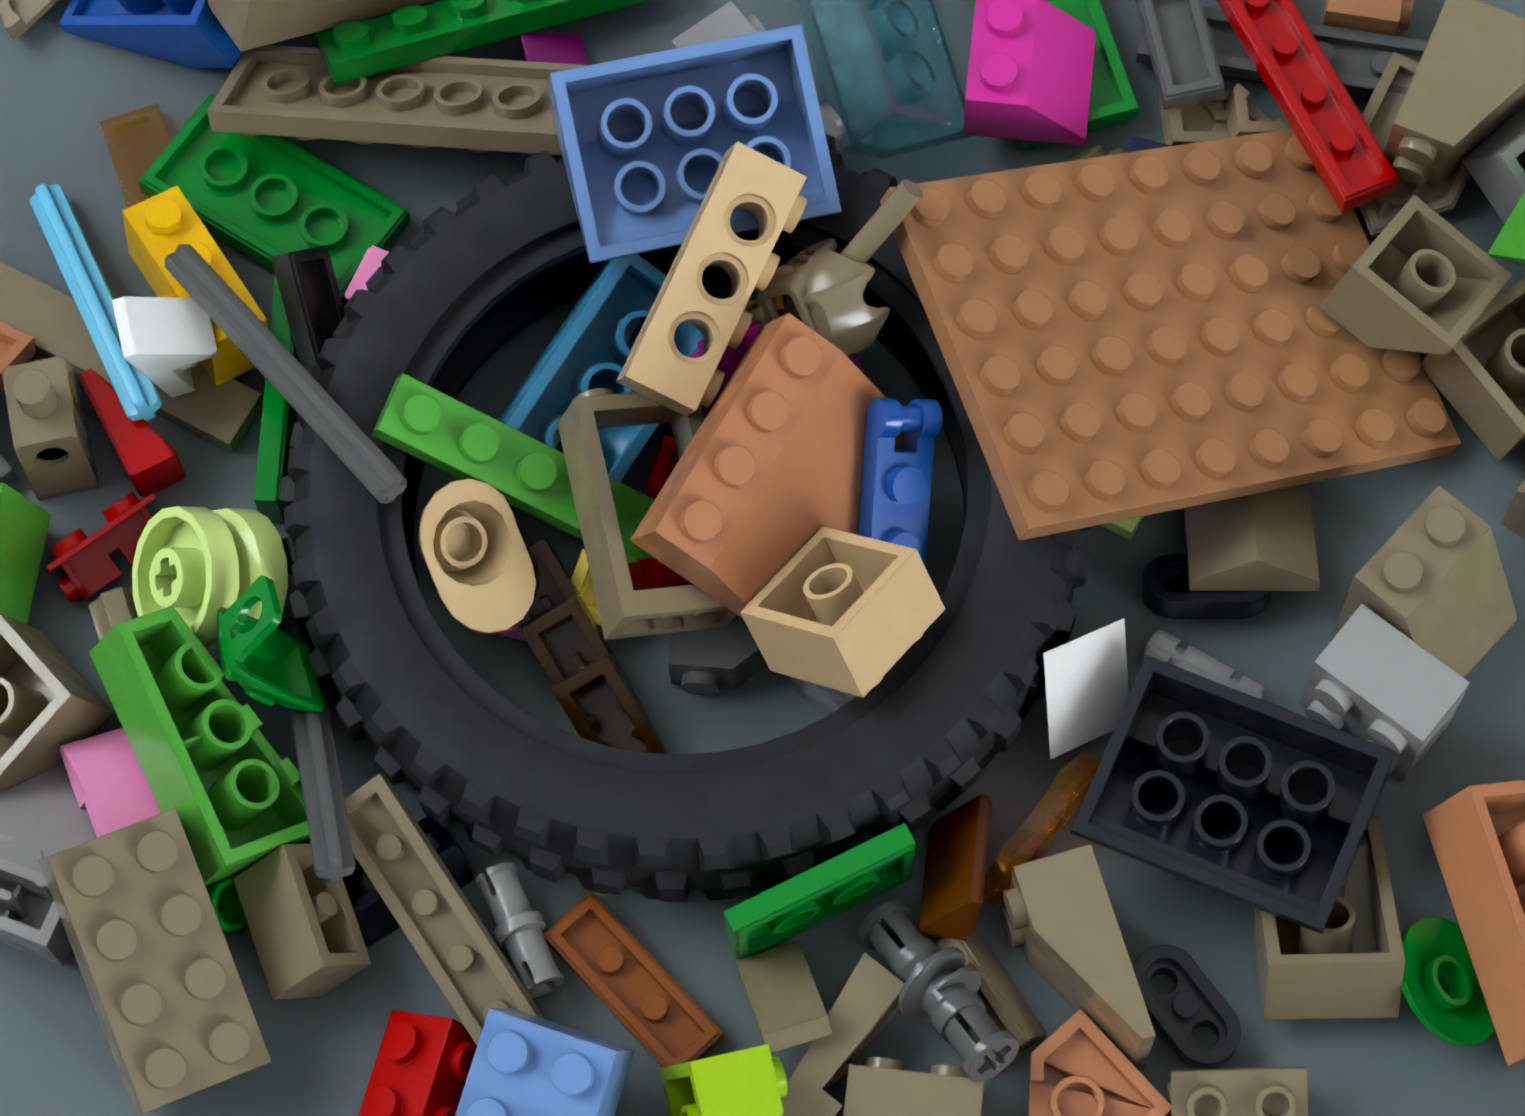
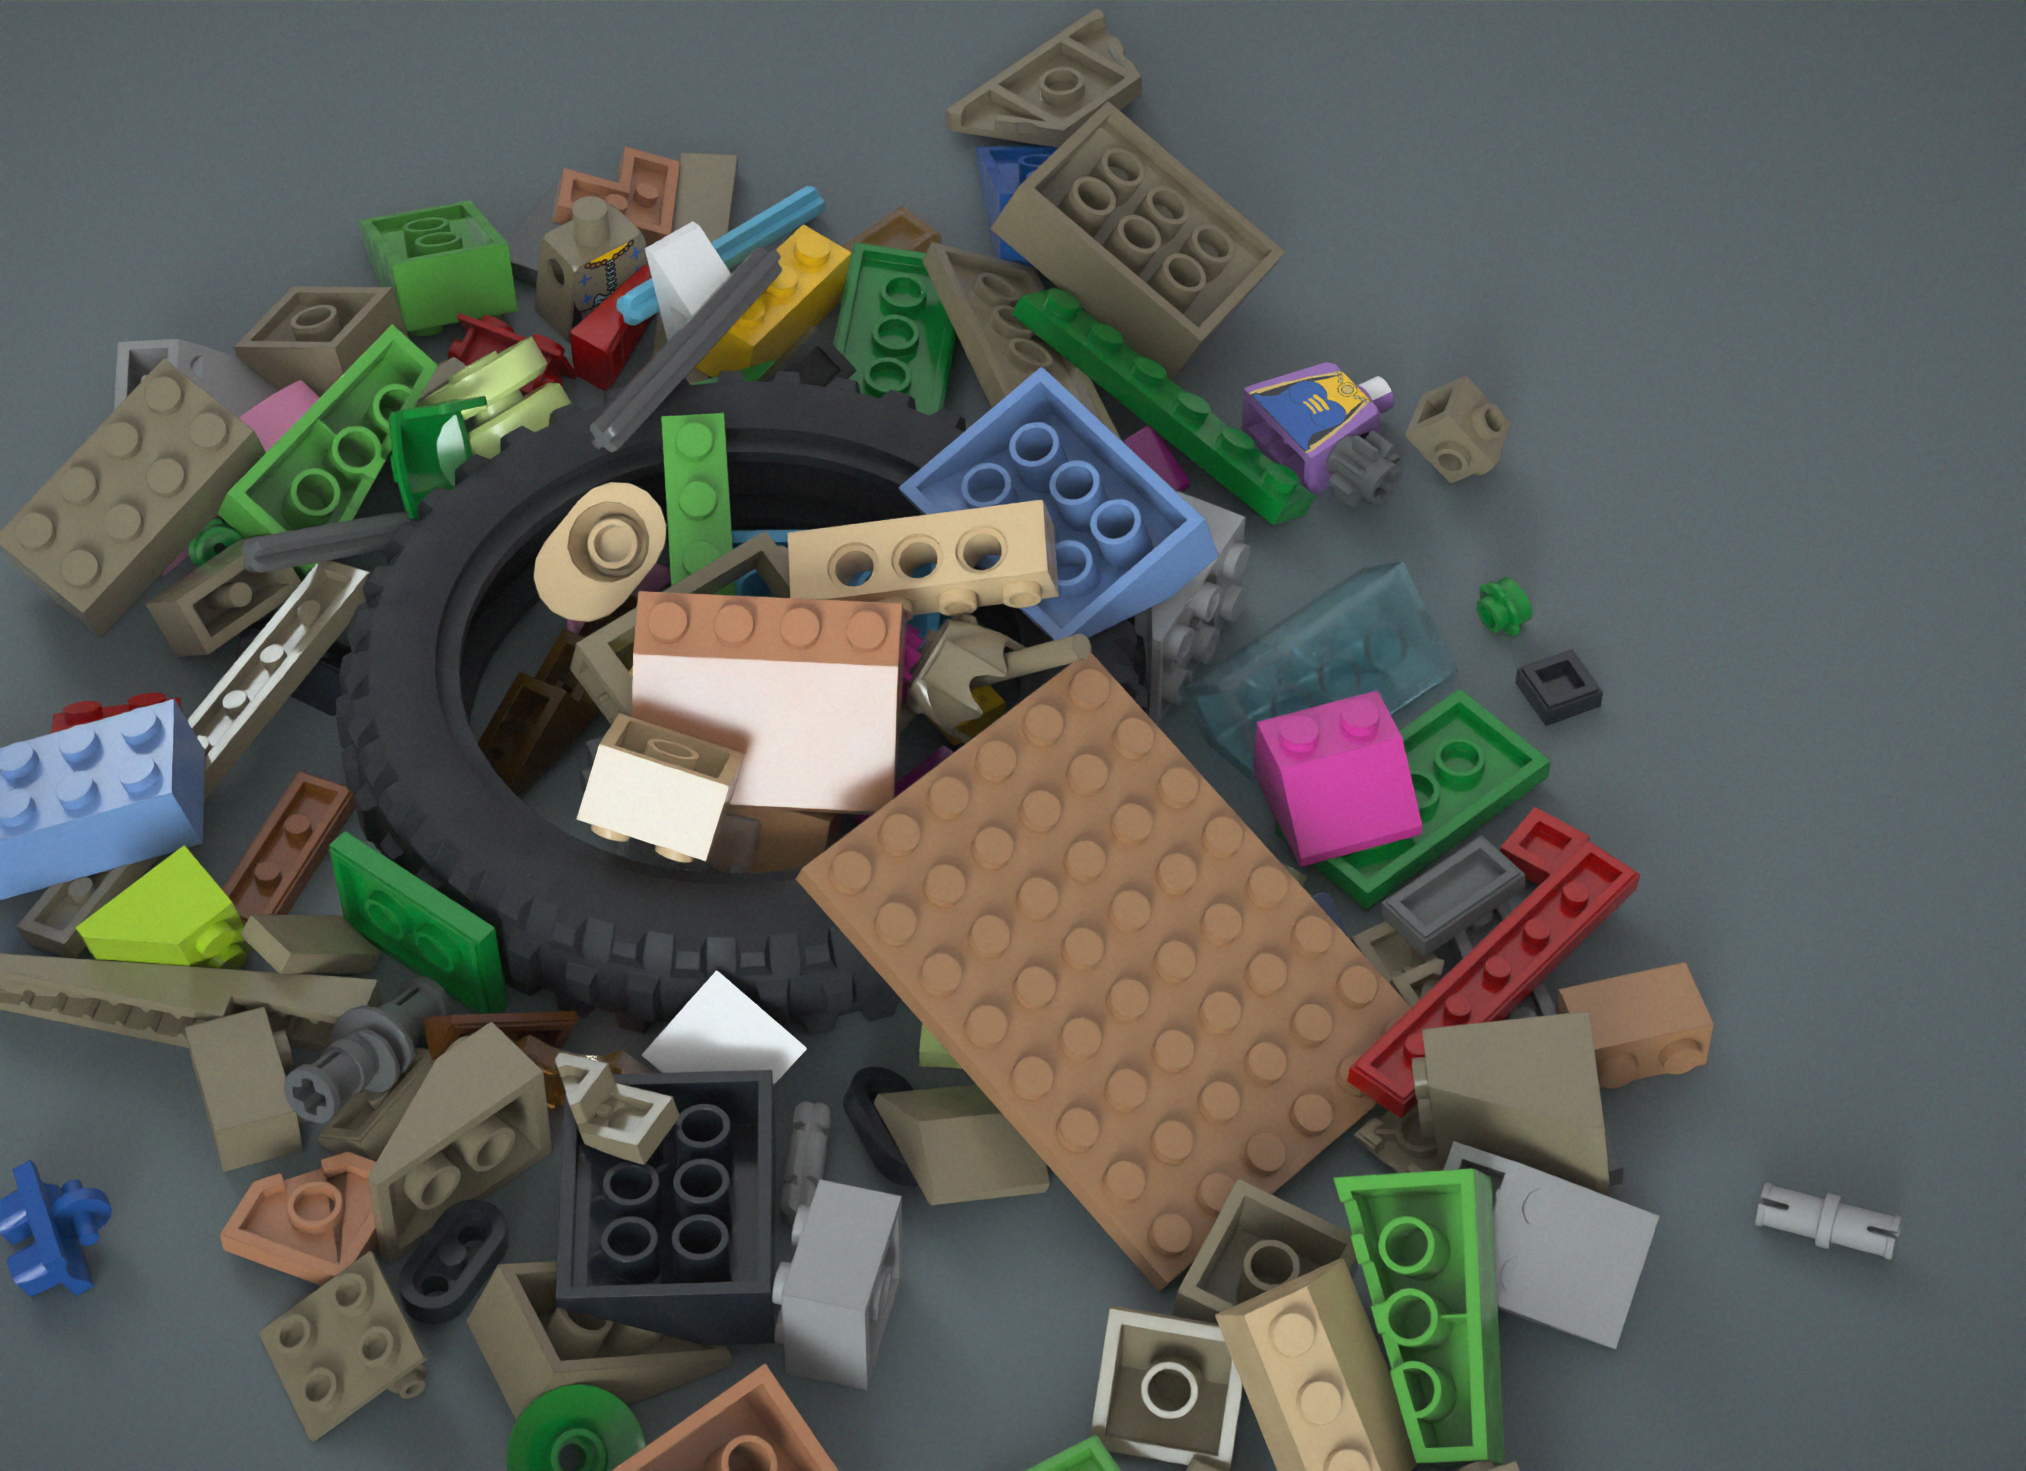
camera: 60 degrees right, 20 degrees down
light grey pin [475,862,565,998] -> none
blue plate [858,398,943,565] -> none
dark tan slope [1319,195,1513,355] -> none
dark tan slope [1334,485,1518,678] -> none
none -> dark tan slope [555,1052,680,1165]

